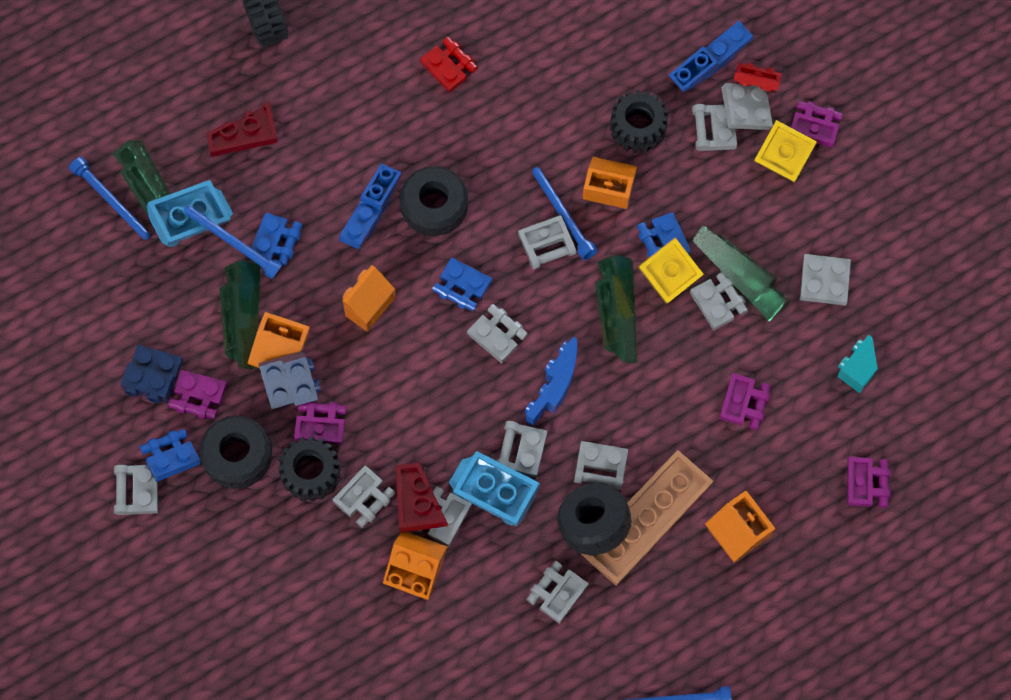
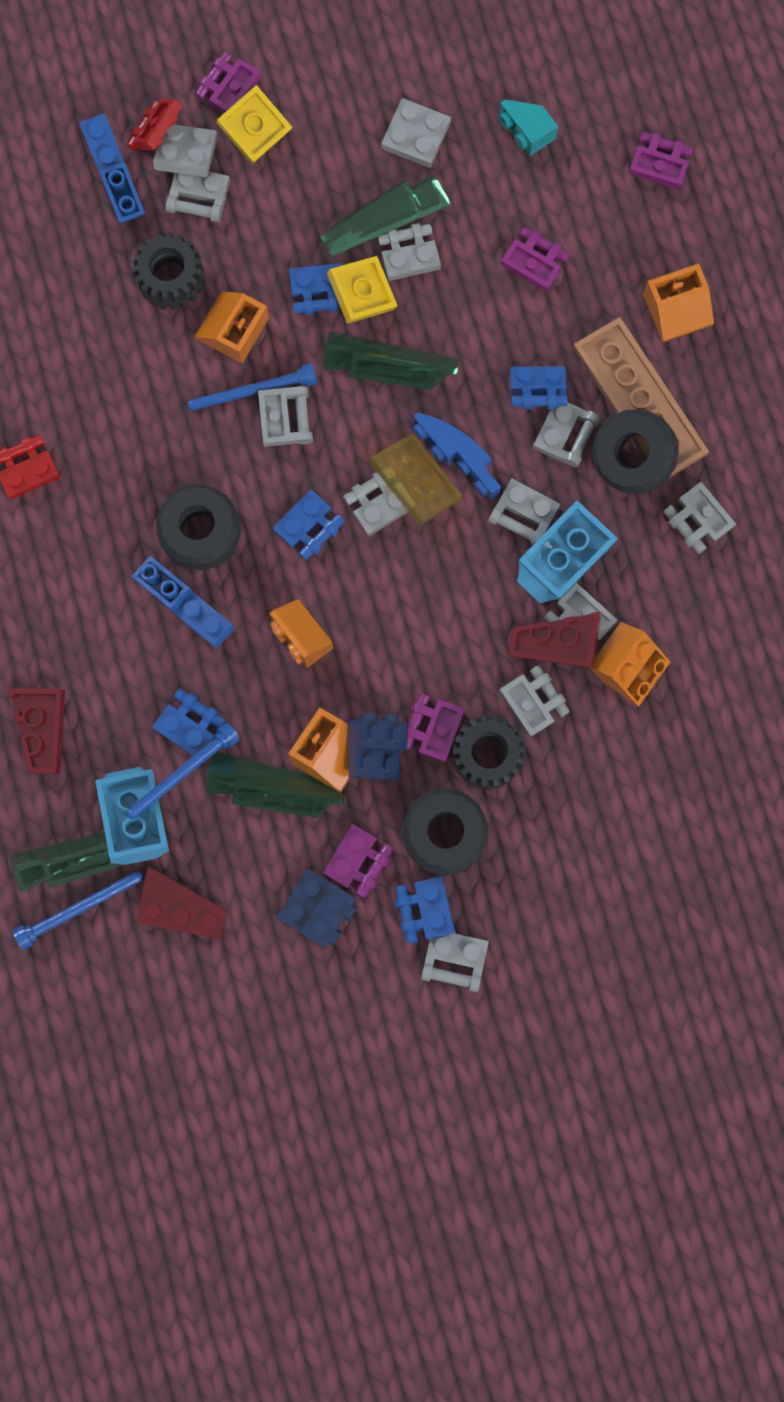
camera: 75 degrees left, 10 degrees up
none -> dark red wing [136,866,227,939]
none -> clear yellow tile [369,433,463,526]
none -> blue plate [510,366,567,409]

